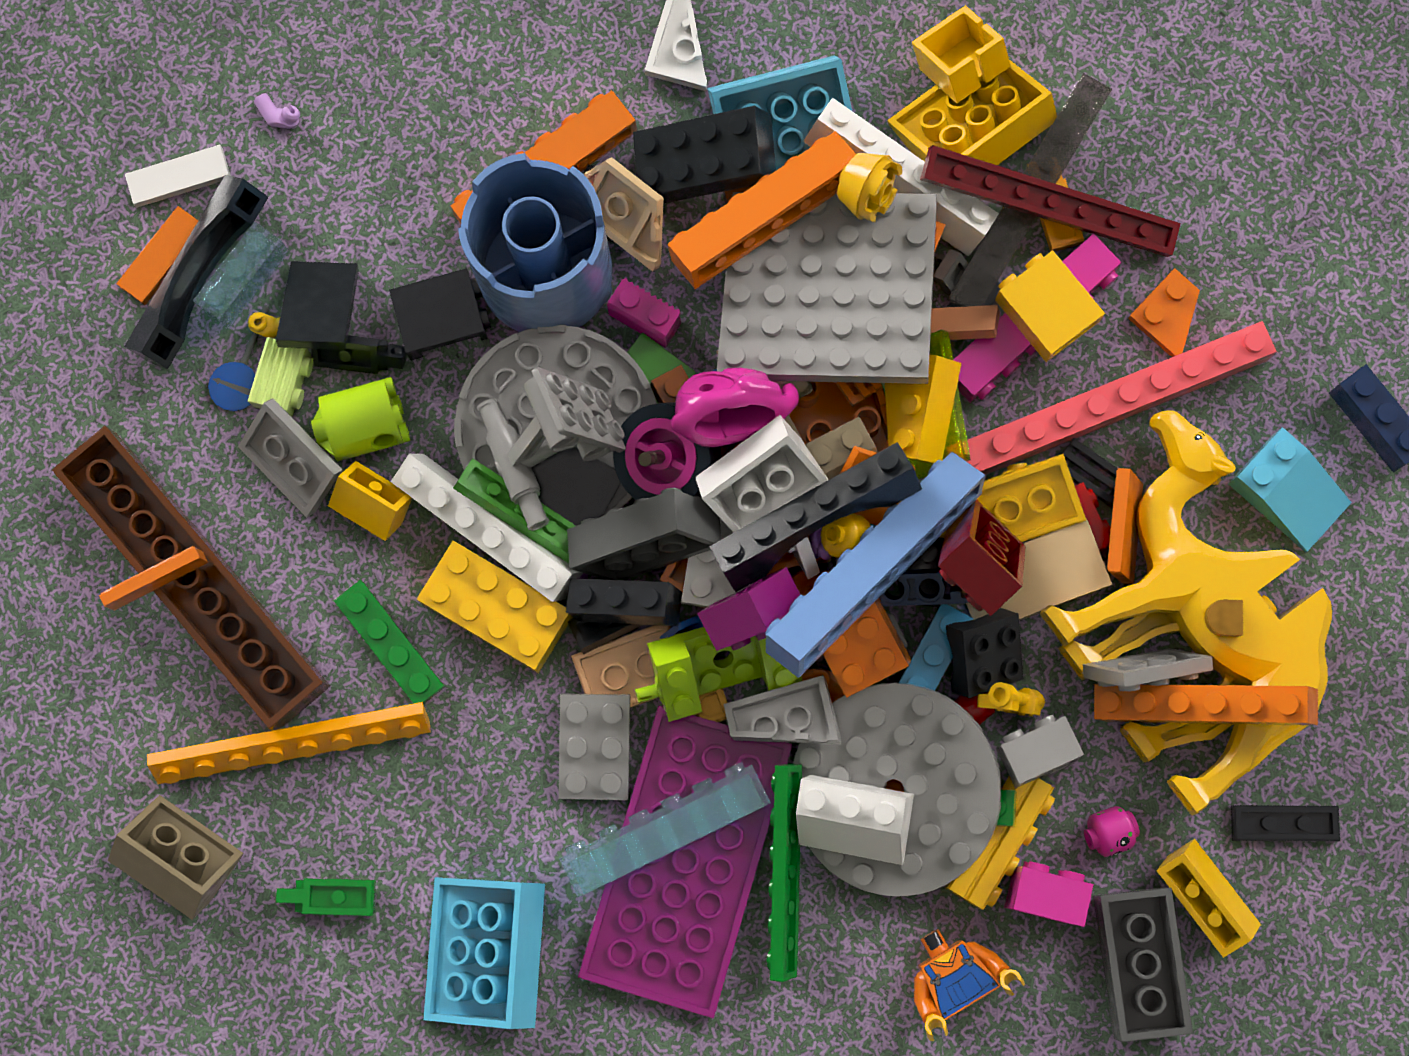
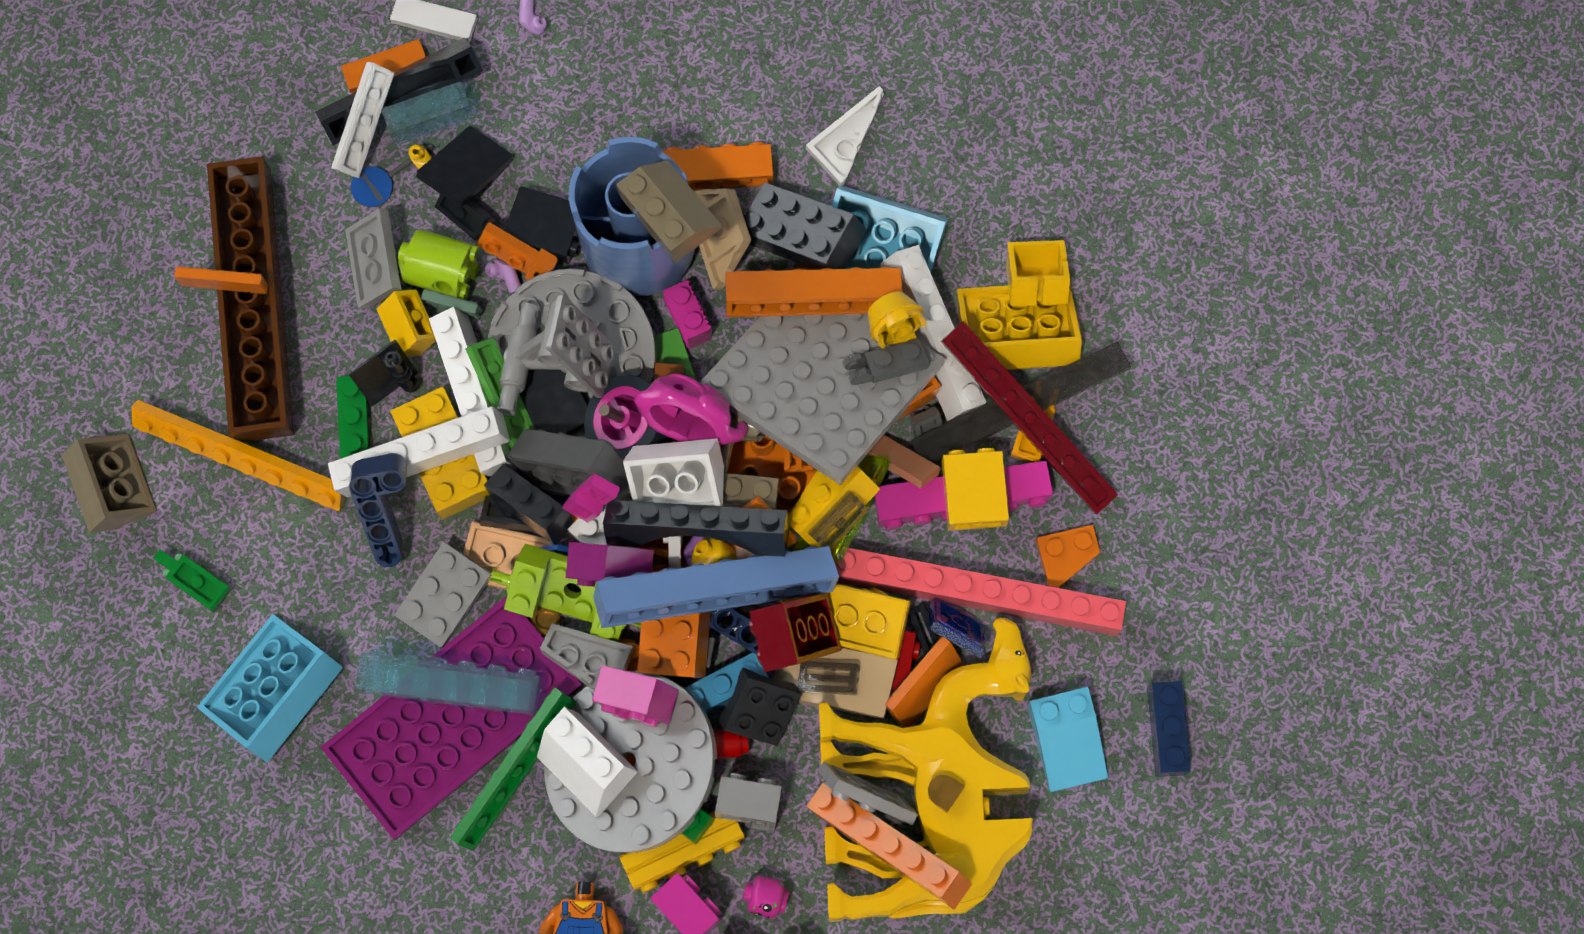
camera: 30 degrees right, 5 degrees down
yellowish green brick [248,337,313,417] -> none
yellow piece [977,682,1045,717] -> none
none -> white brick [328,406,510,497]
none -> white tile [331,62,395,178]
none -> black hinge [348,340,418,407]
none -> dark blue beam [349,453,407,567]
none -> sand green tile [421,289,483,320]
none -> orange plate [477,222,558,280]
none -> lavender arm [485,259,521,294]
none -> dark pink slope [562,473,620,523]
none -> brick [592,665,679,727]
none -> dark tan slope [616,160,723,263]
none -> clear smoke tile [797,661,860,695]
none -> clear smoke tile [807,490,869,551]
none -> dark grey hinge [842,339,929,385]
none -> clear blue tile [929,597,986,658]

